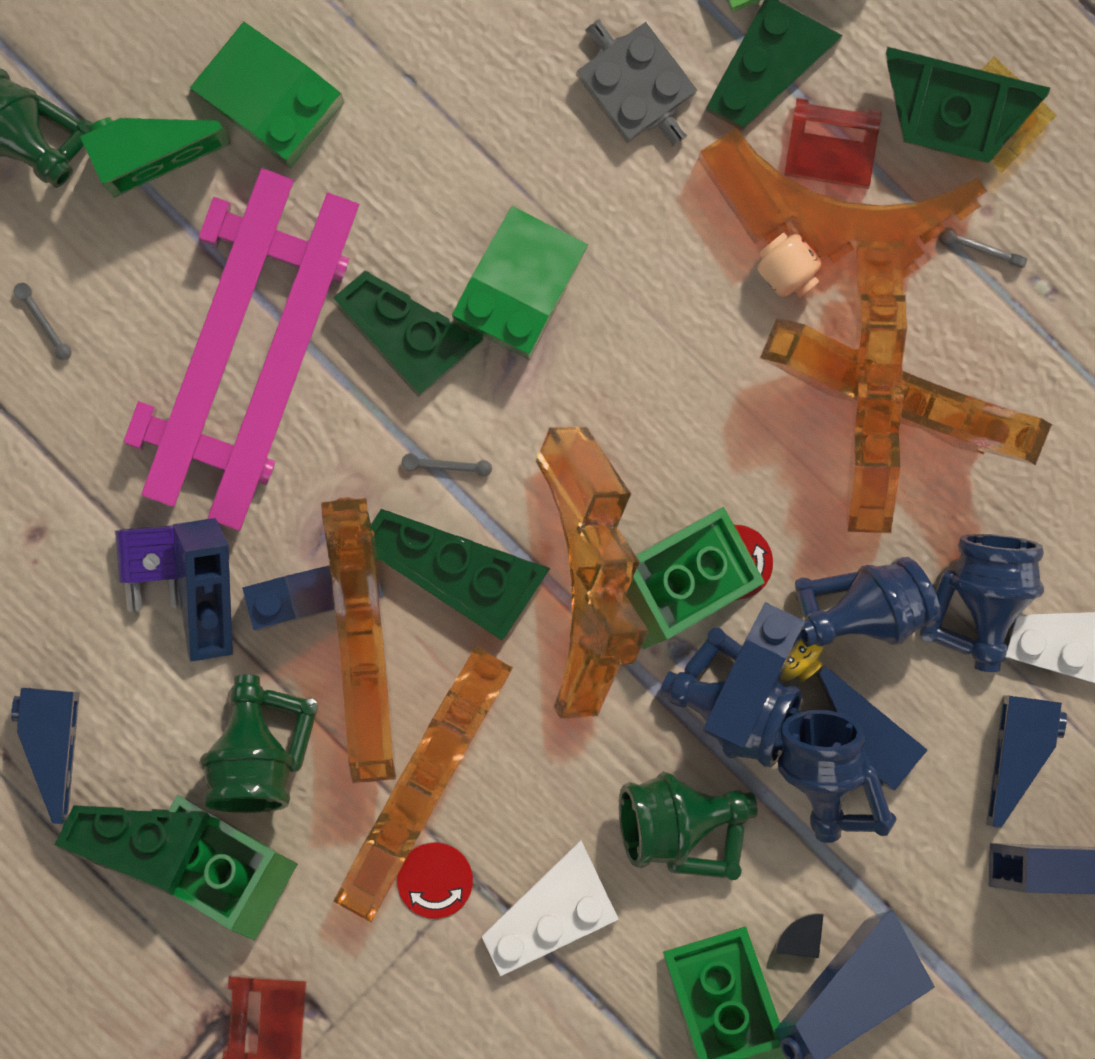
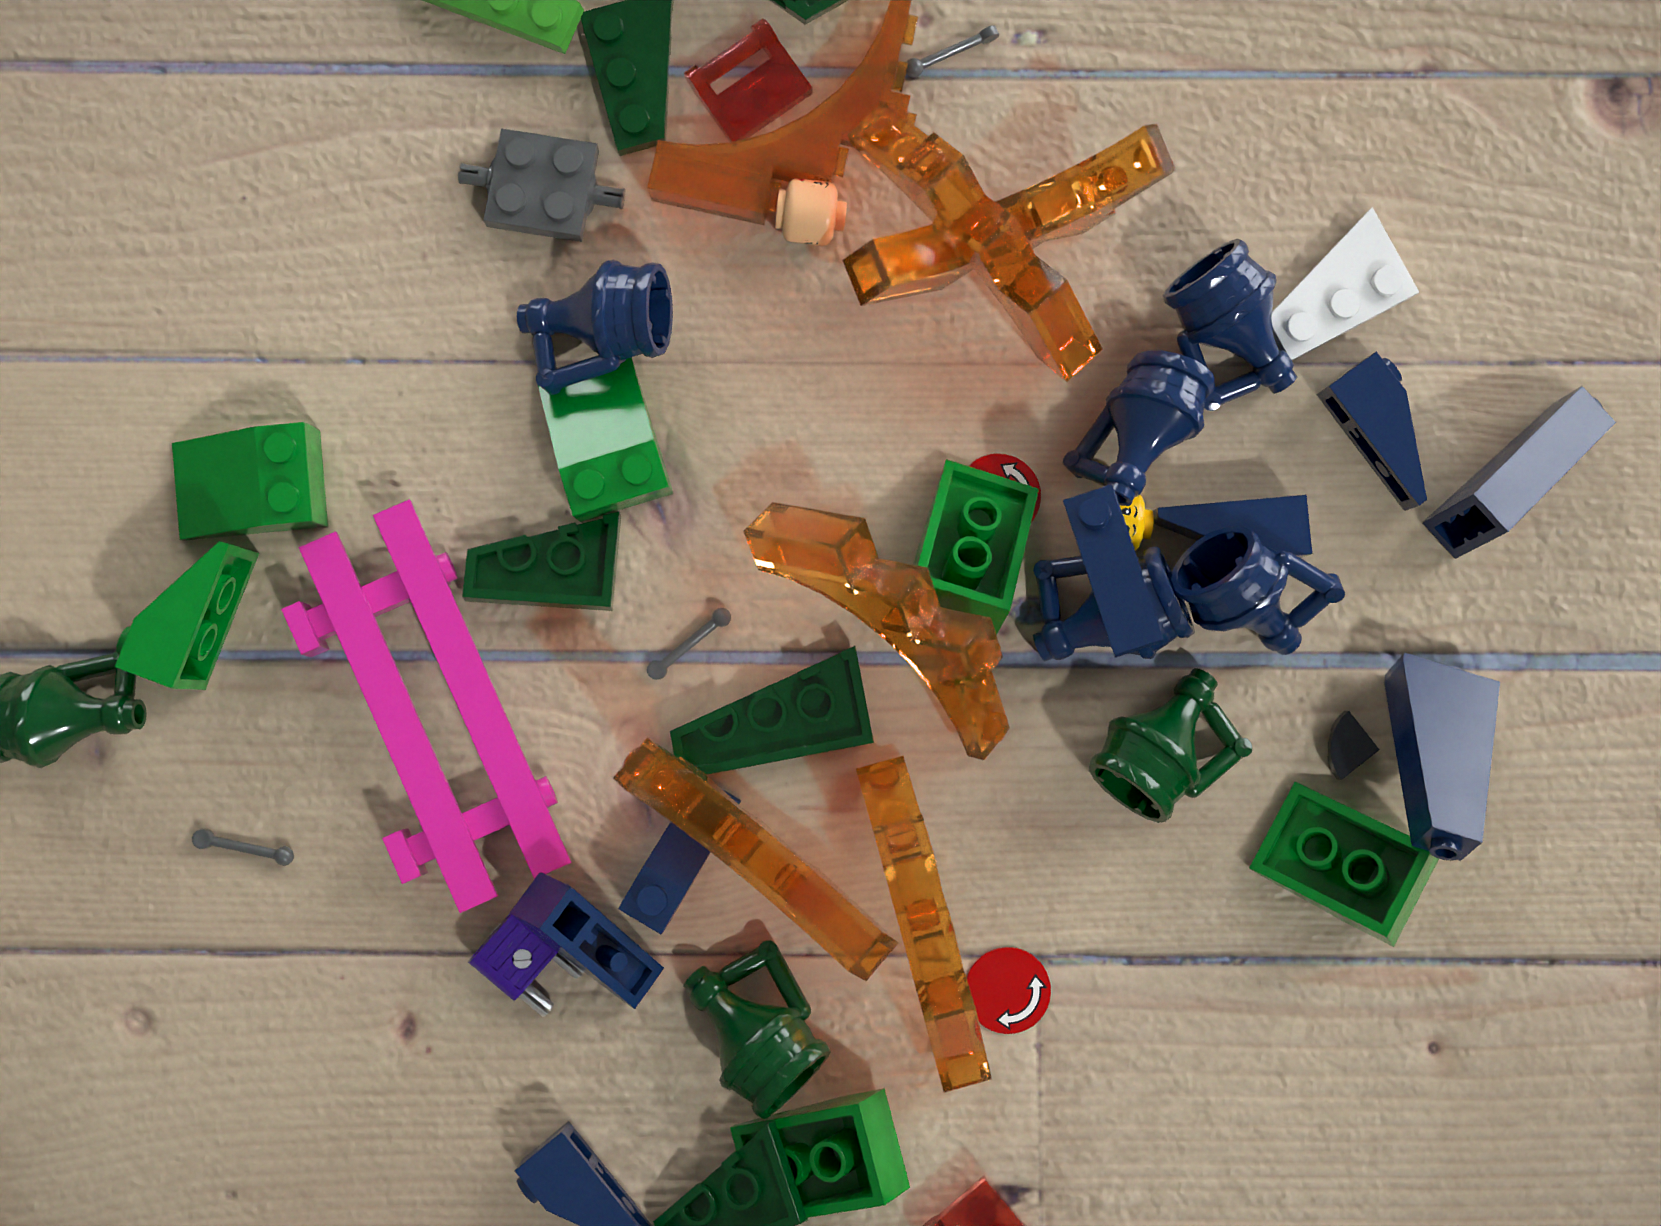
camera: 40 degrees left, 0 degrees up
white wing [482,840,619,976] -> none
none -> dark blue piece [517,260,673,395]

